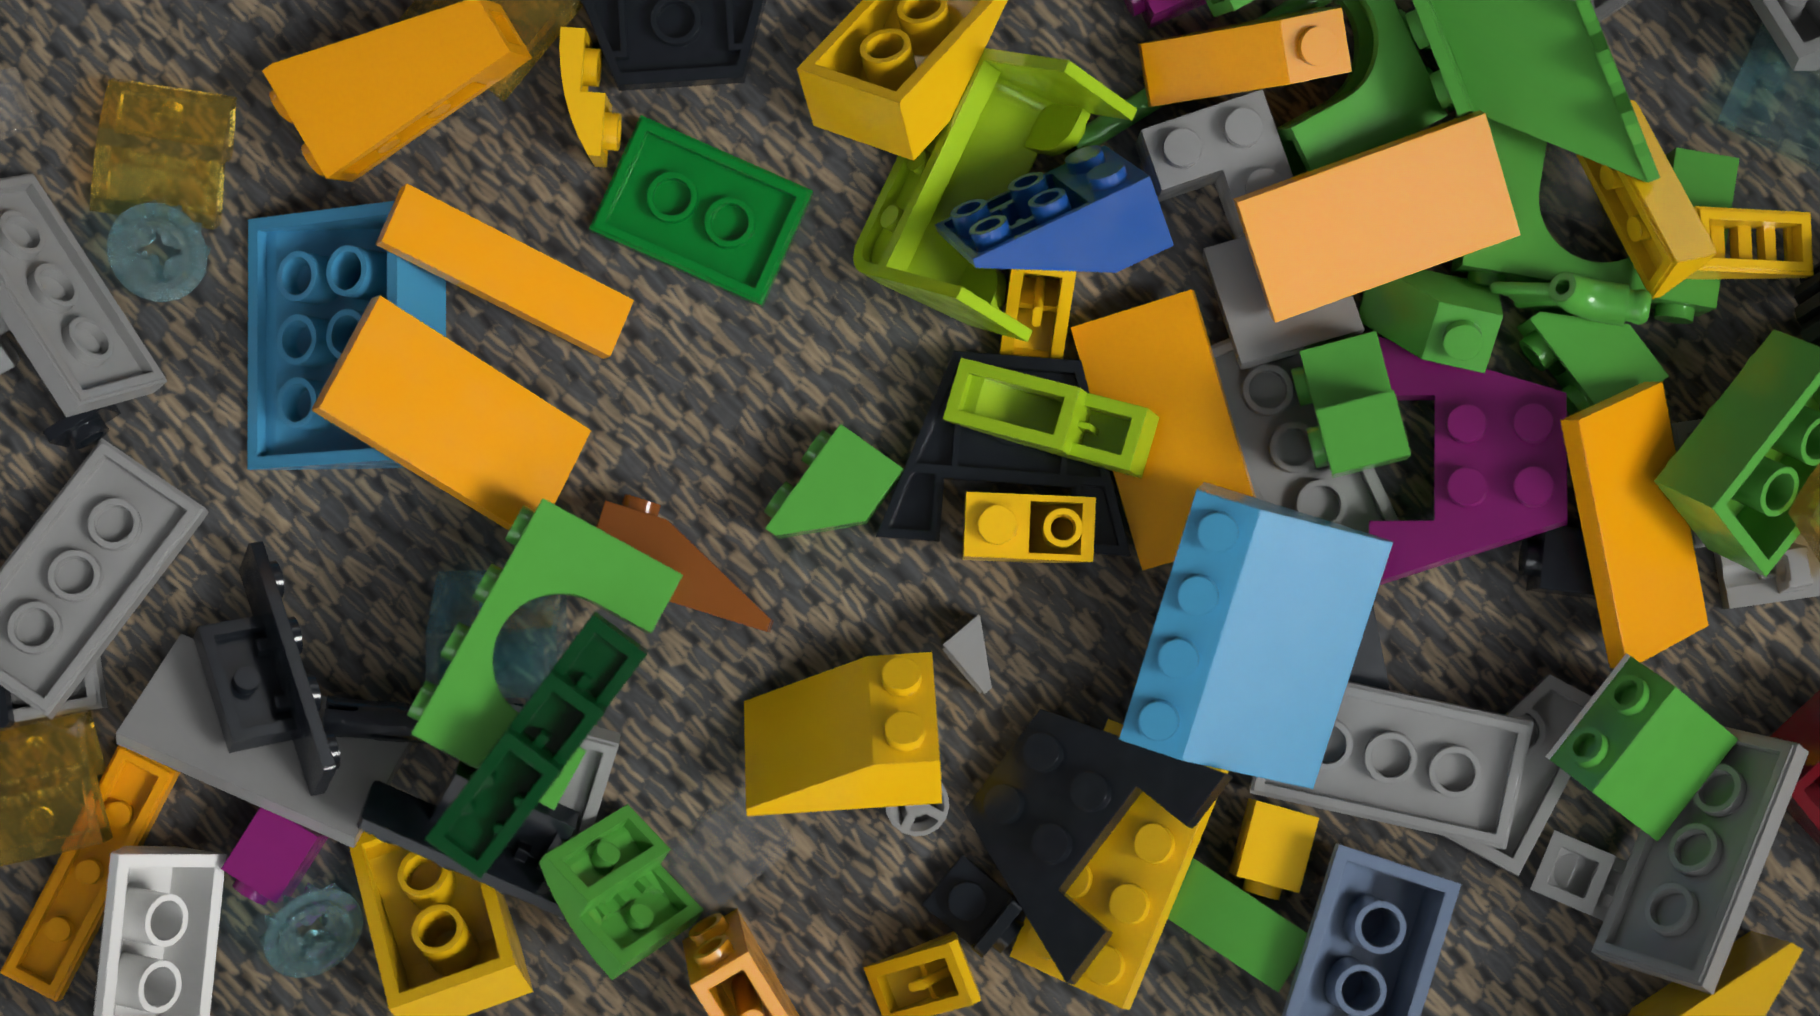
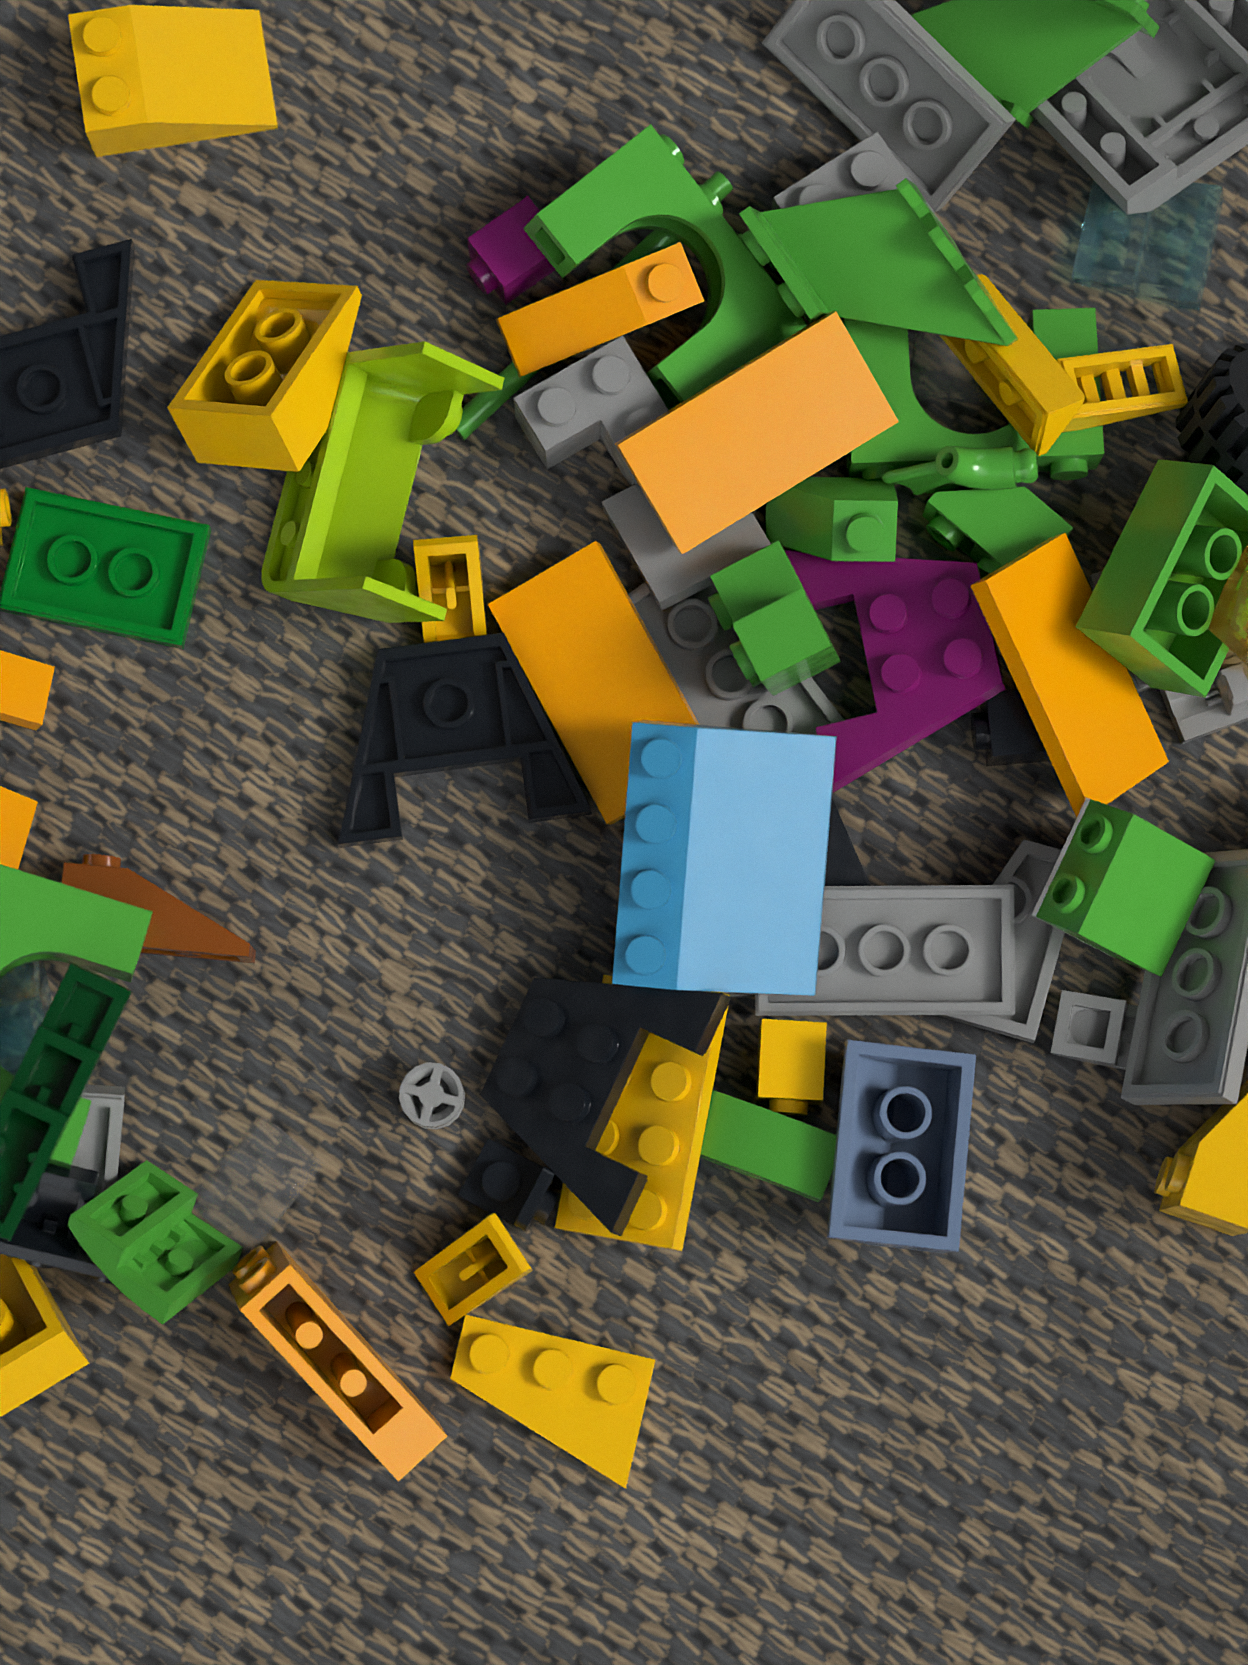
camera: 15 degrees left, 5 degrees down
yellow slope [744,652,942,816] -> none
bright green slope [764,424,903,539] -> none
blue slope [935,145,1174,273] -> none
light grey slope [942,614,992,694] -> none
lime slope [943,358,1160,479] -> none
yellow slope [962,492,1096,563] -> none

